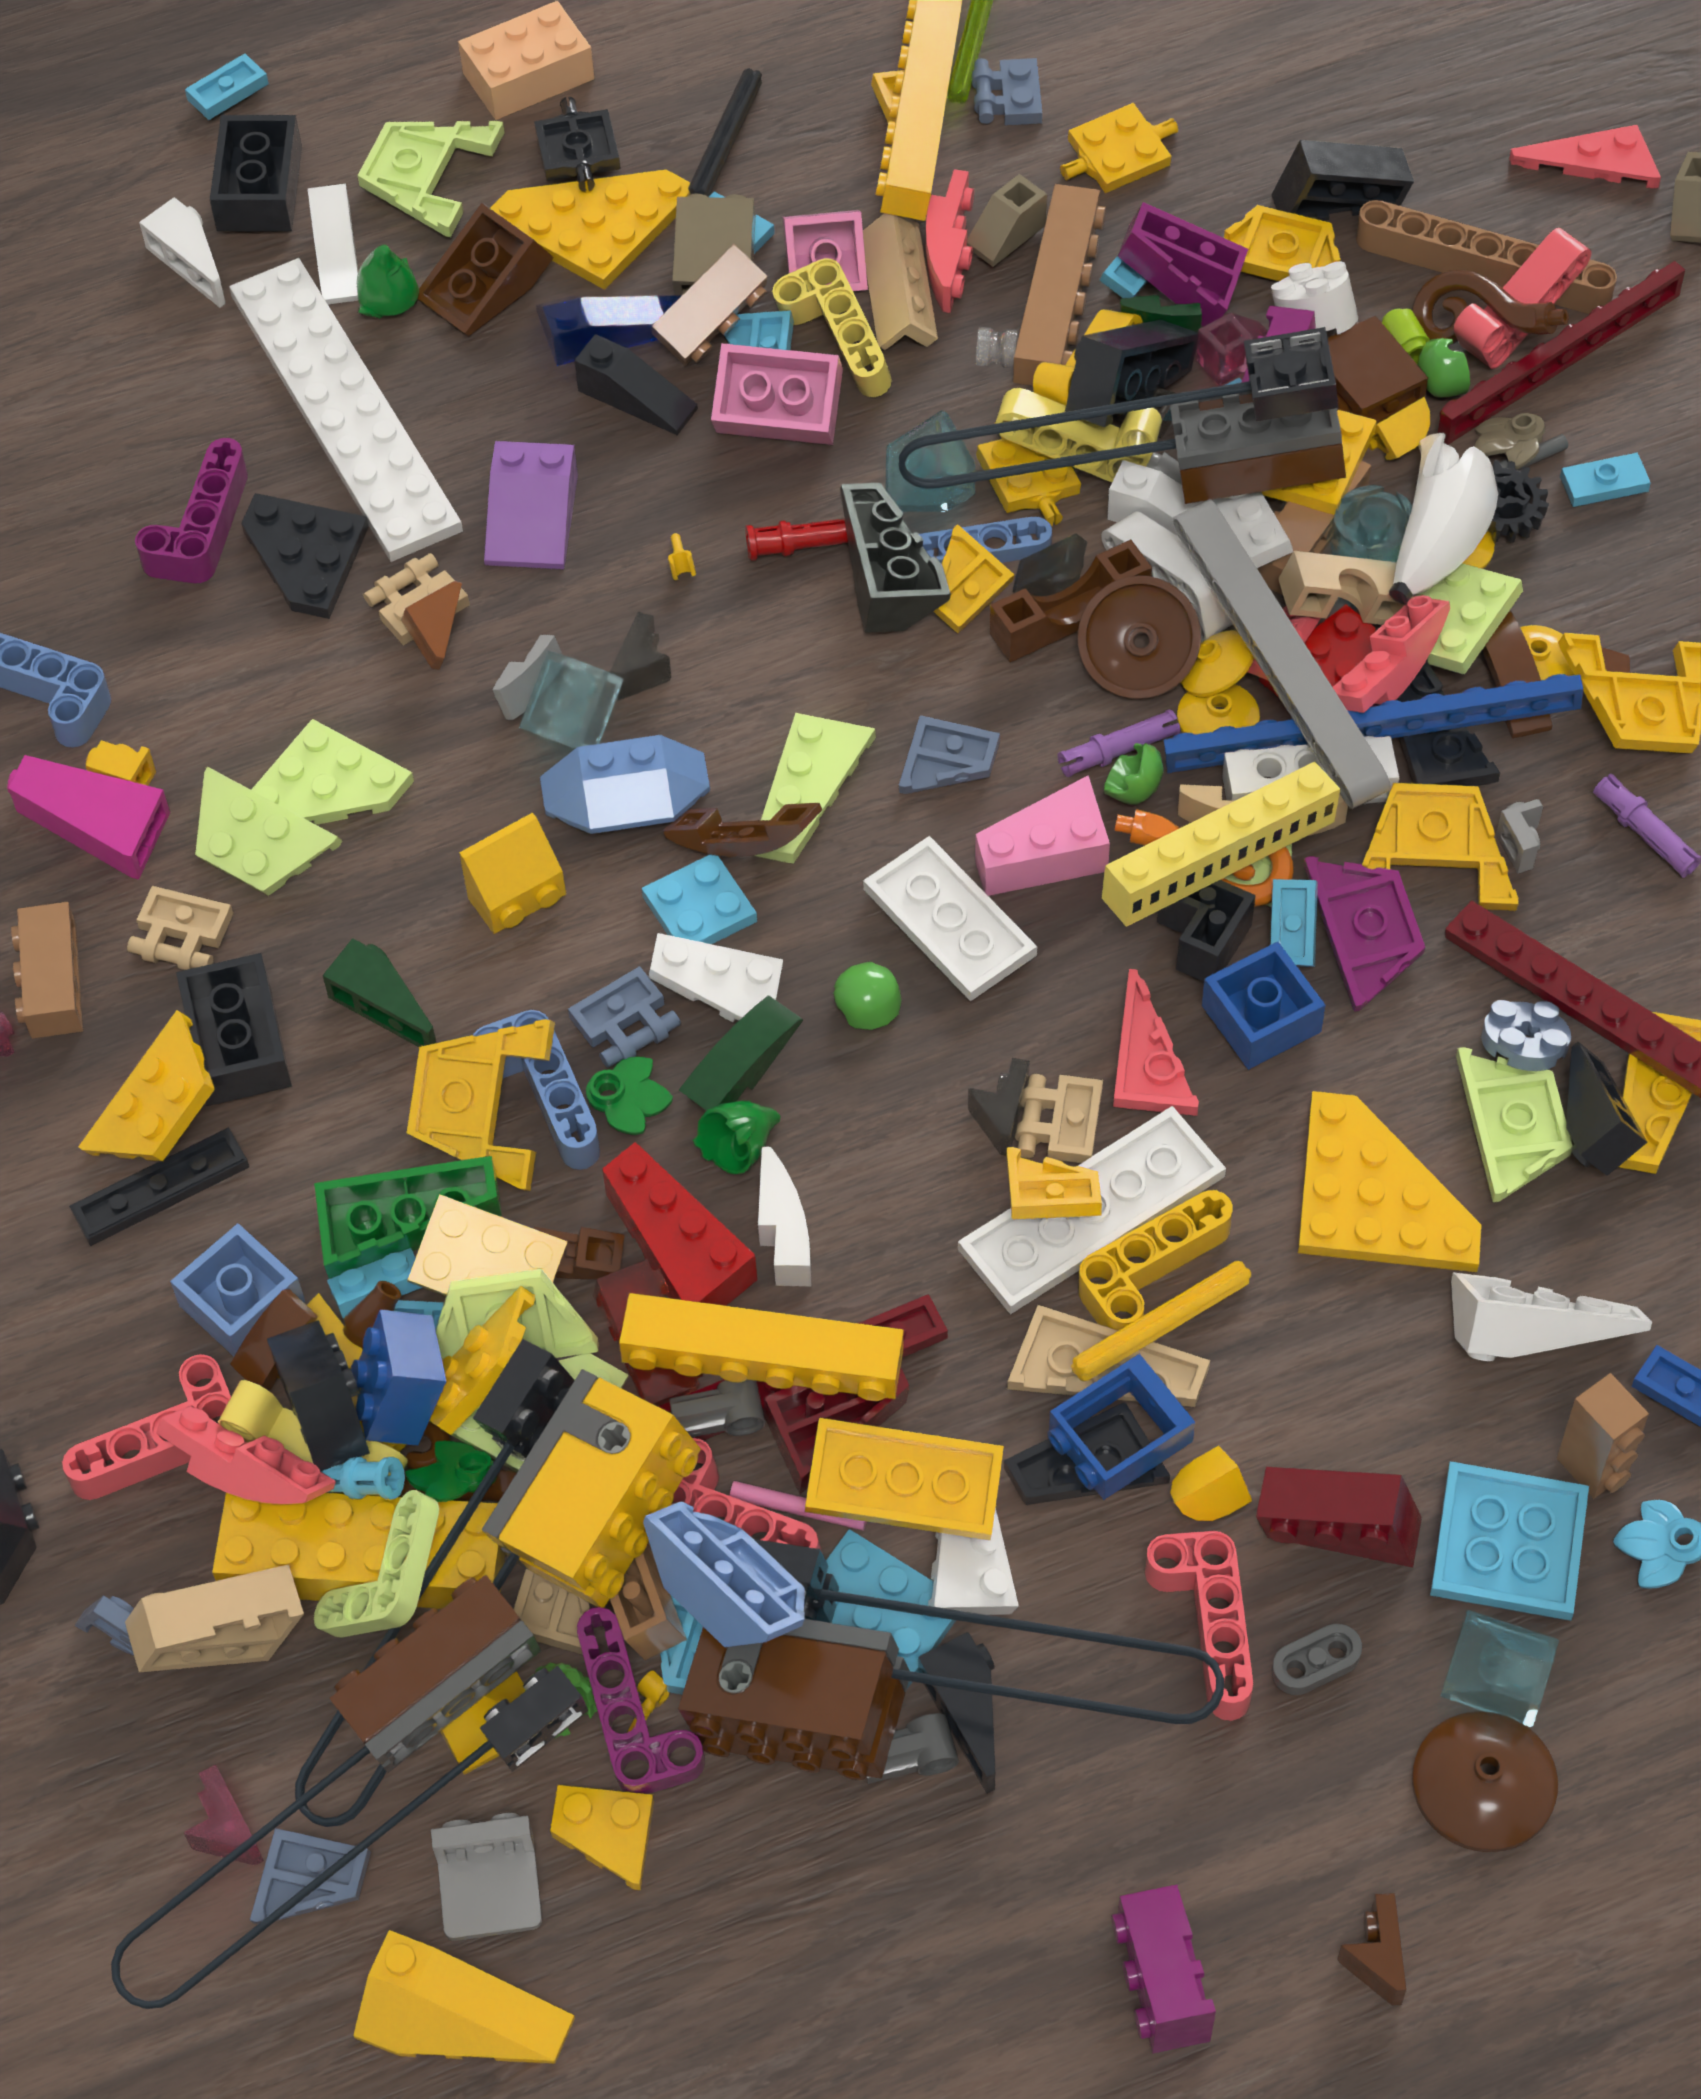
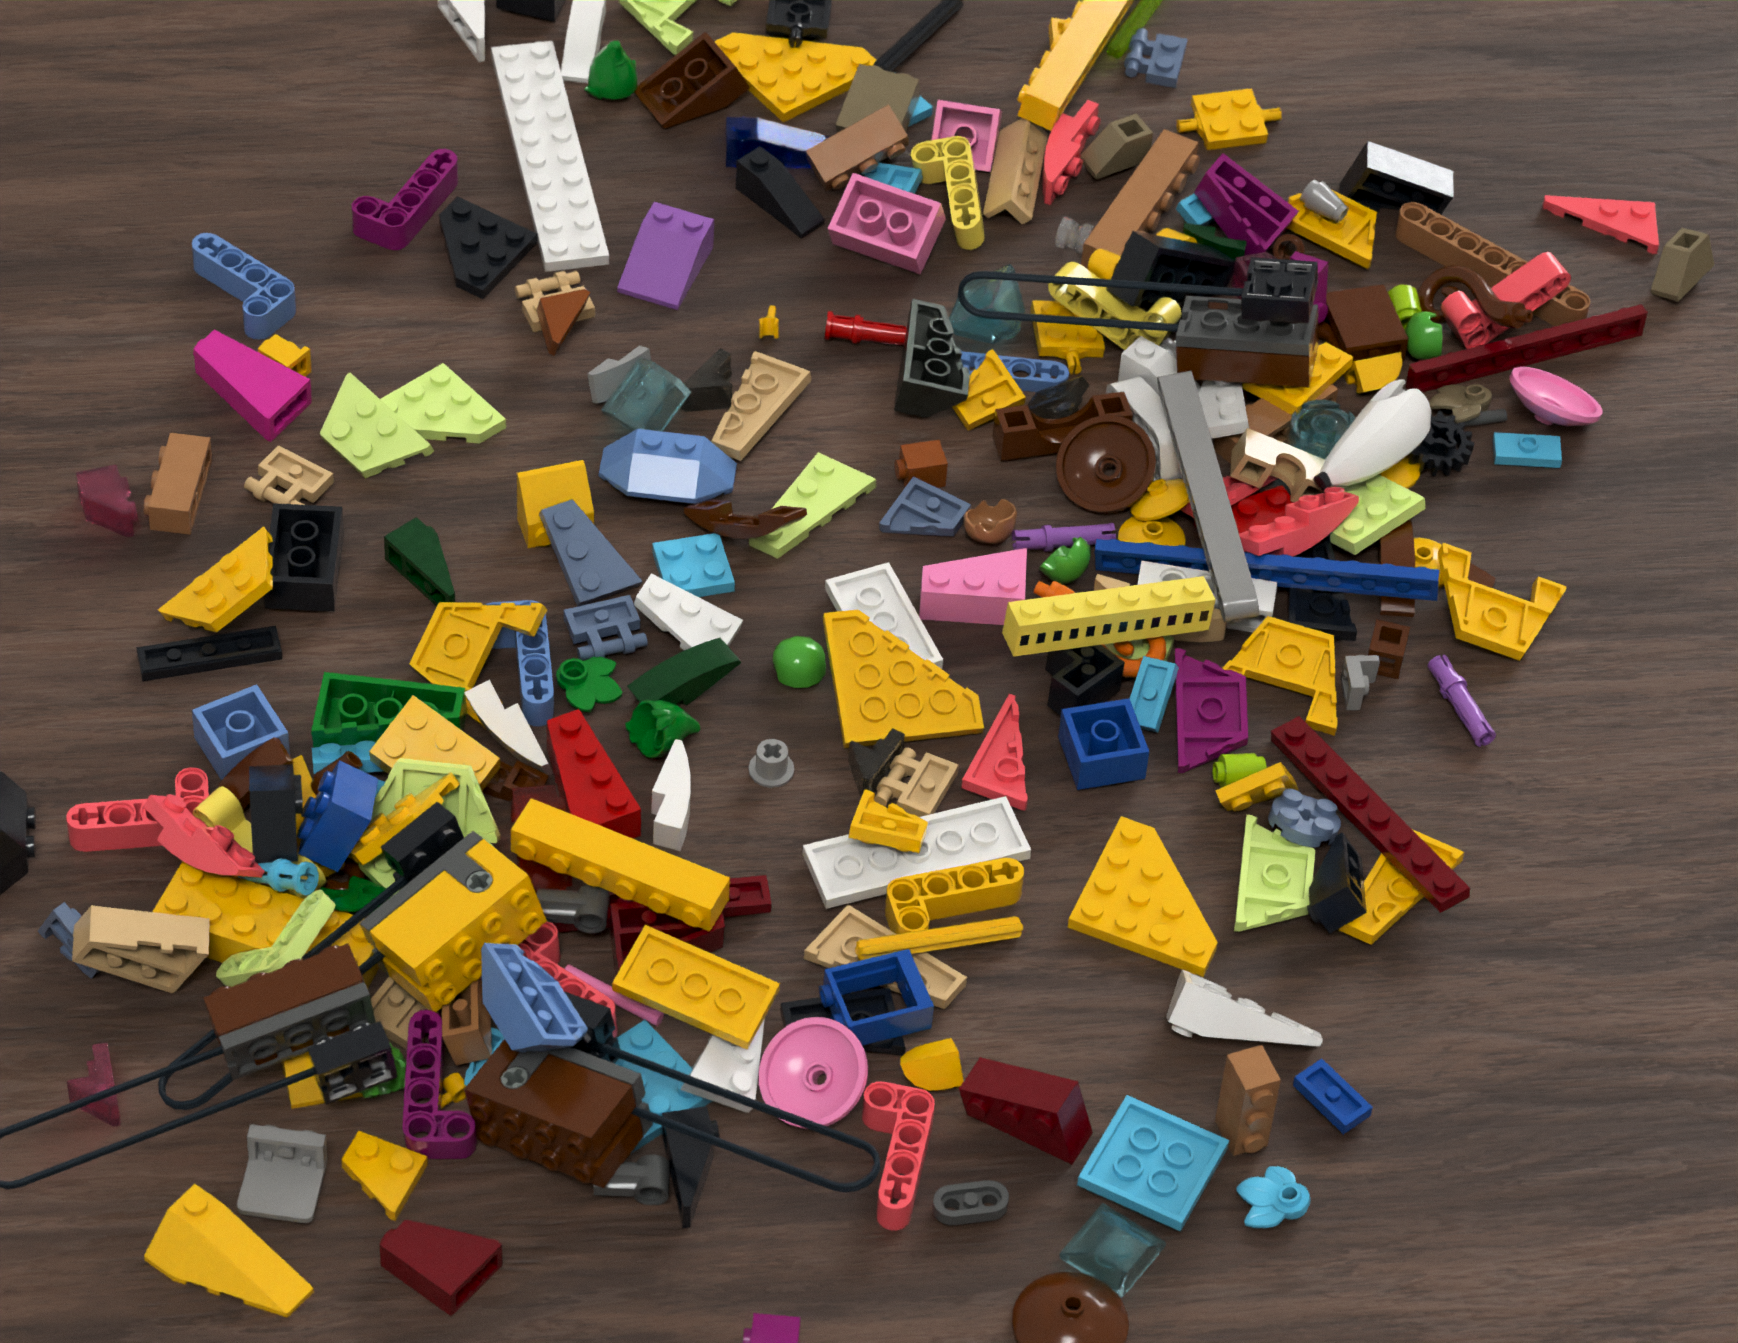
camera: 10 degrees right, 10 degrees down
sand blue wing [250,1828,371,1924] -> none
white brick [1271,262,1358,334] -> none
none -> dark red slope [379,1219,503,1316]
none -> white slope [464,679,553,776]
none -> sand blue wing [539,499,643,607]
none -> tan wing [712,351,811,461]
none -> light grey piece [748,739,795,788]
none -> bright pink dish [758,1017,868,1129]
none -> yellow plate [822,609,984,748]
none -> dark orange brick [894,440,948,488]
none -> medium nougat hair [963,499,1017,544]
none -> lime brick [1212,753,1267,788]
none -> yellow wing [1215,762,1299,811]
none -> reddish brown cone [1273,234,1305,260]
none -> light grey cone [1300,179,1349,223]
none -> reddish brown brick [1368,619,1410,679]
none -> bright pink dish [1509,367,1603,426]

